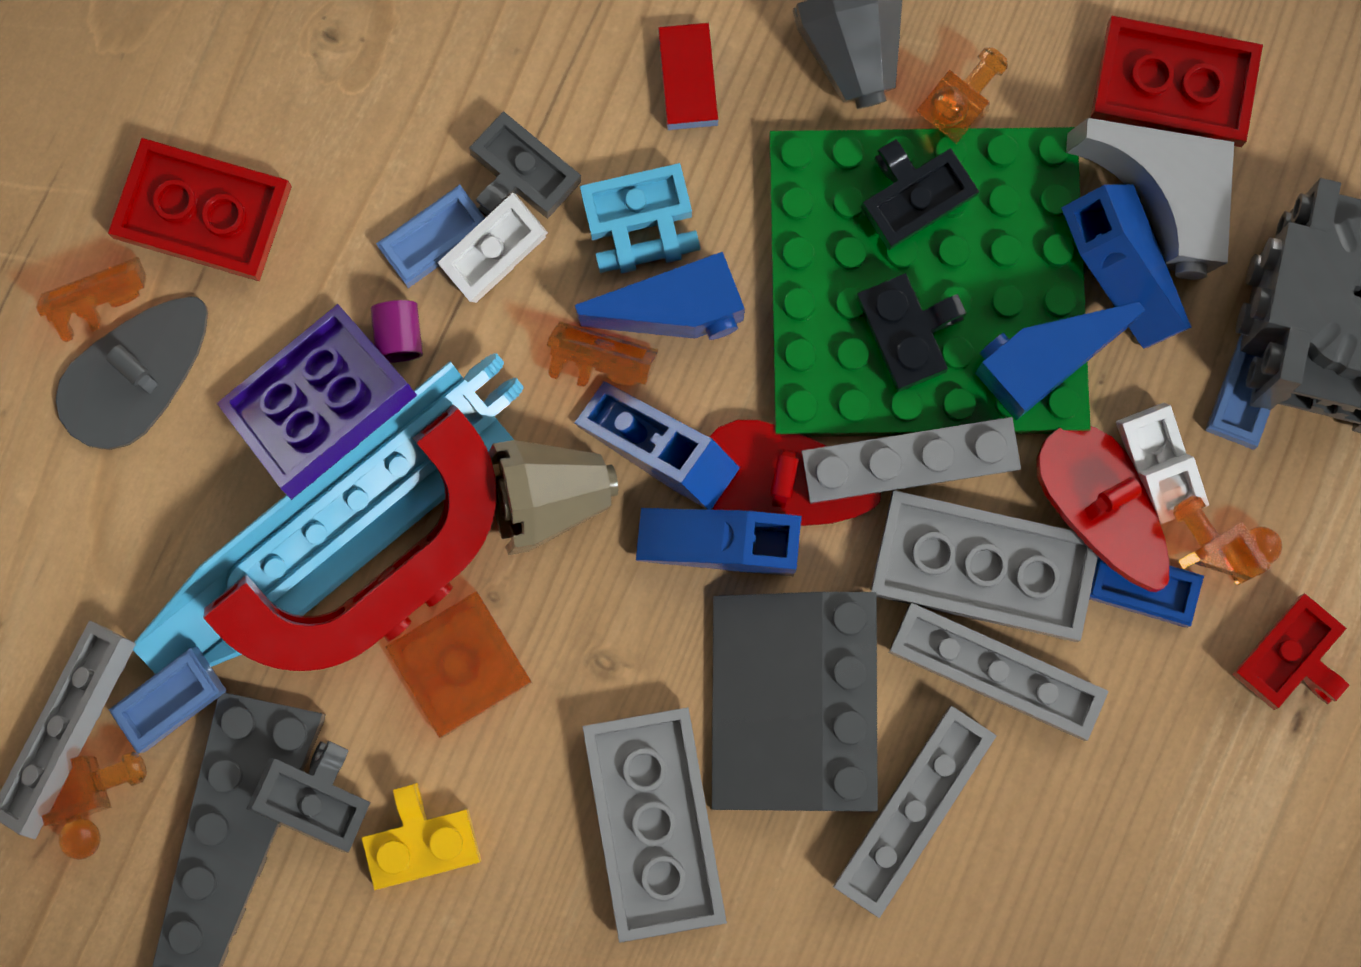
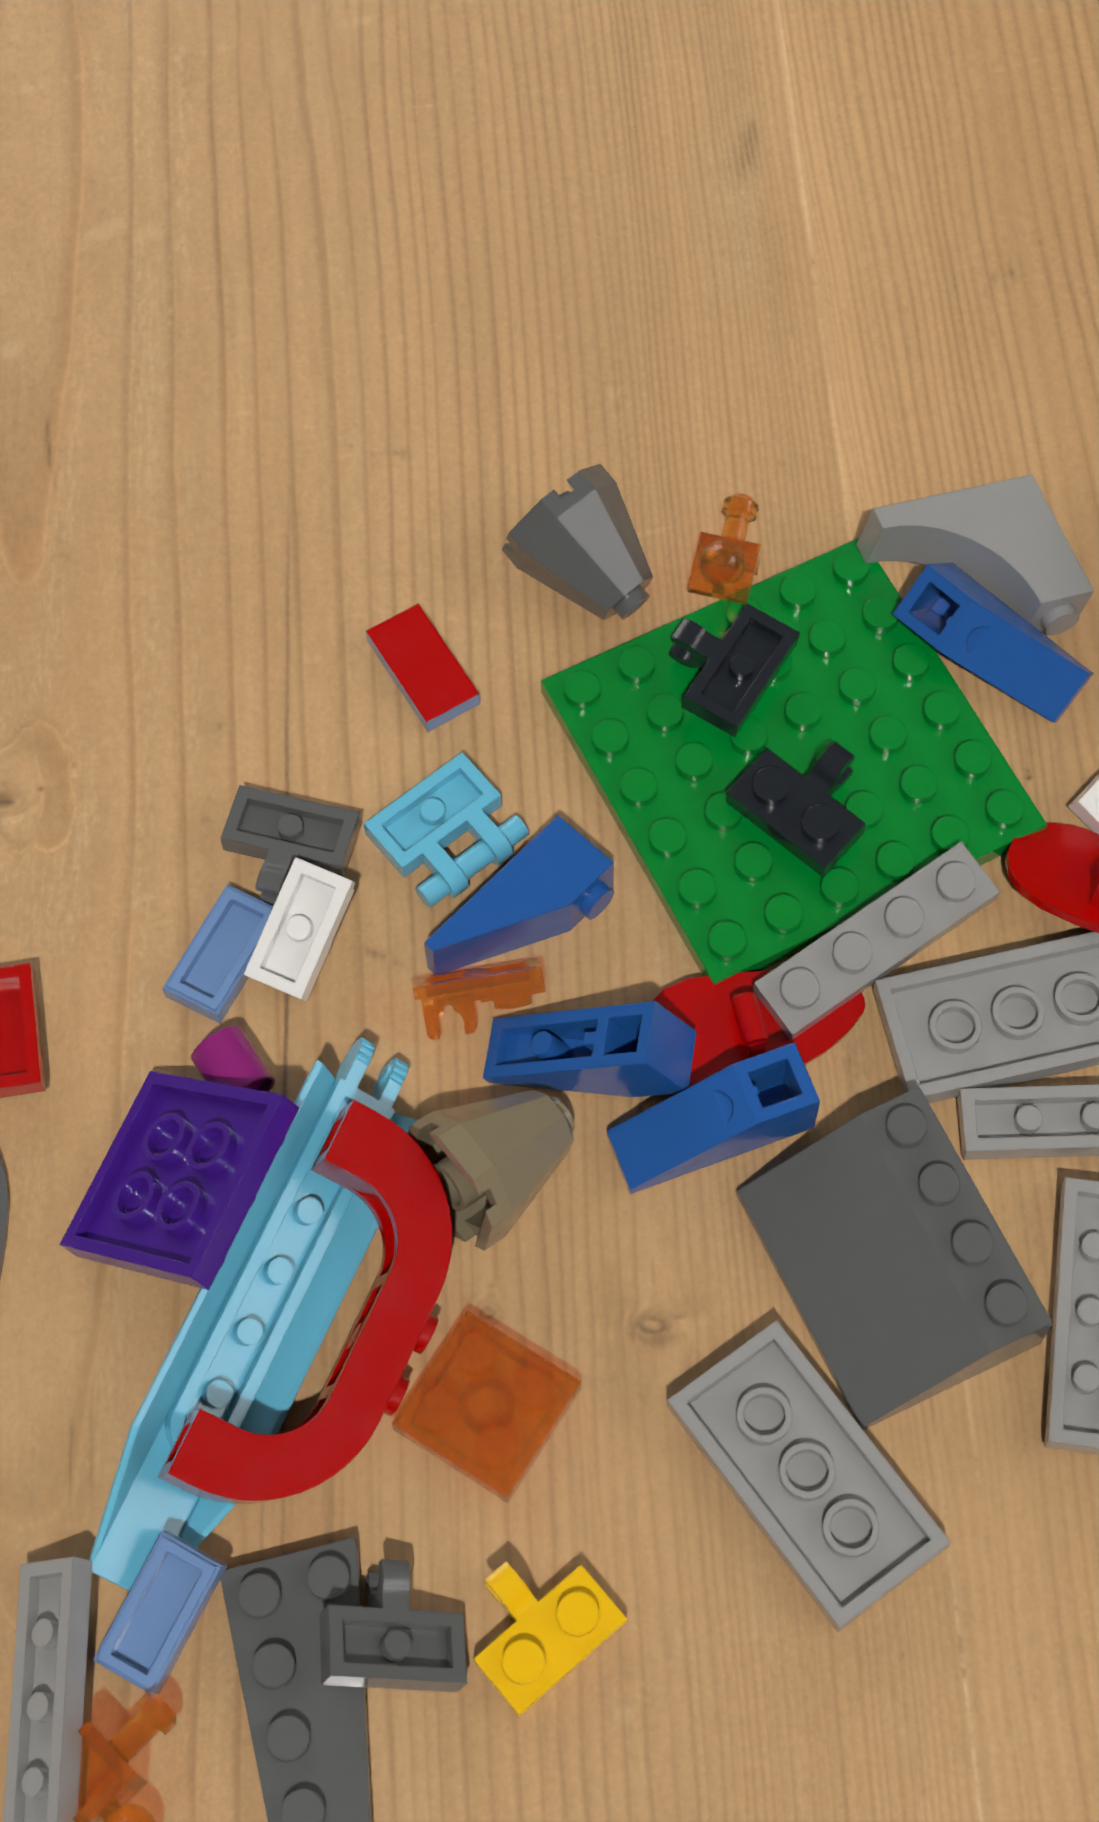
camera: 25 degrees left, 15 degrees down
blue slope [975,302,1146,421] -> none
red plate [1090,15,1263,148] -> none

